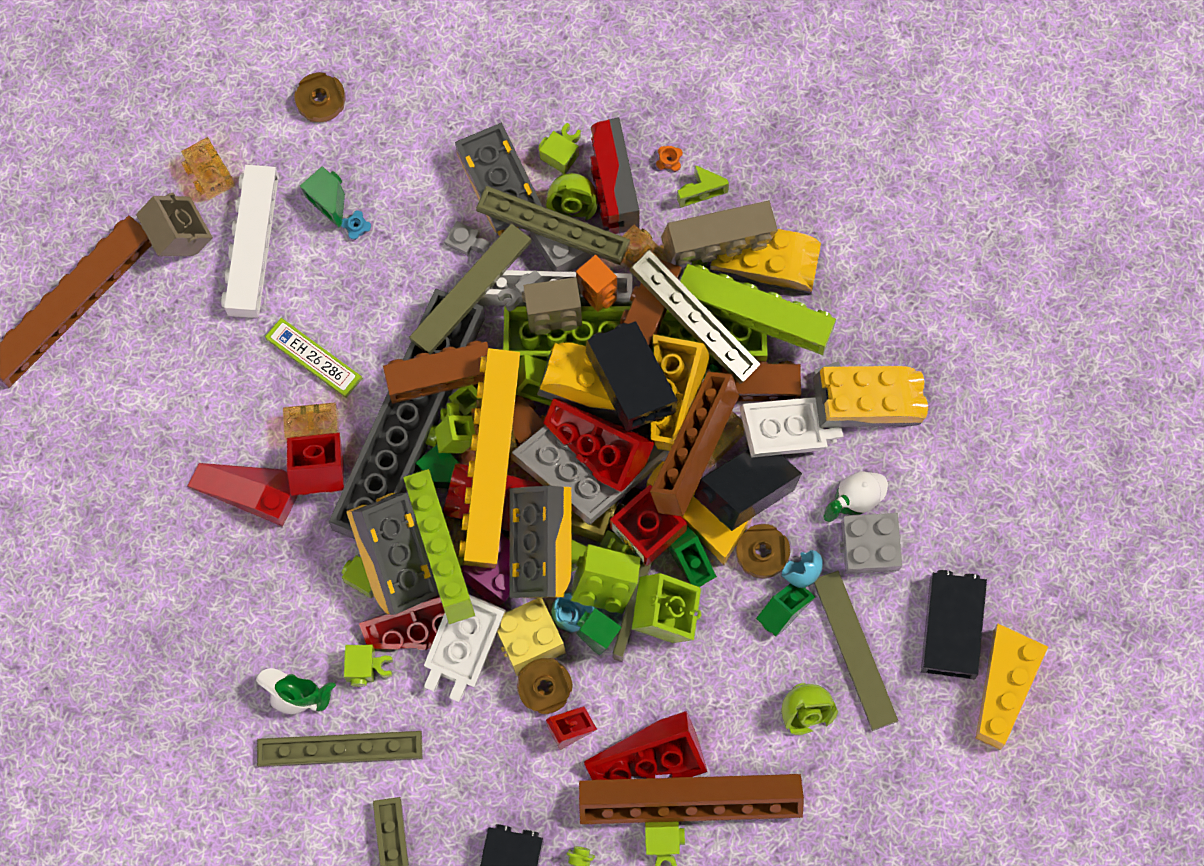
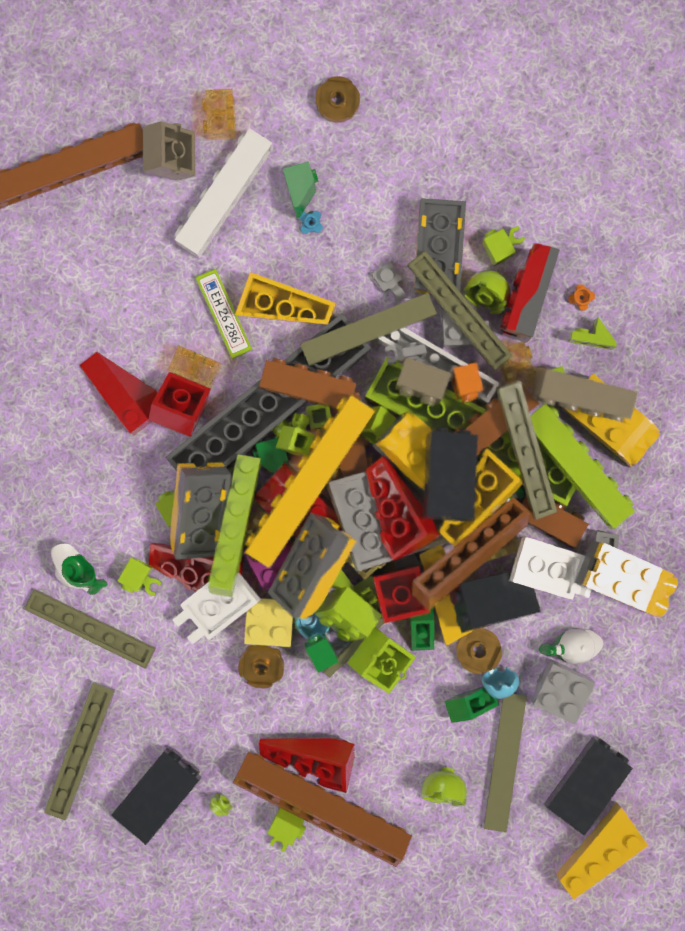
camera: 30 degrees right, 15 degrees up
red slope [546,706,597,750] -> none
none -> yellow wedge [235,272,337,325]

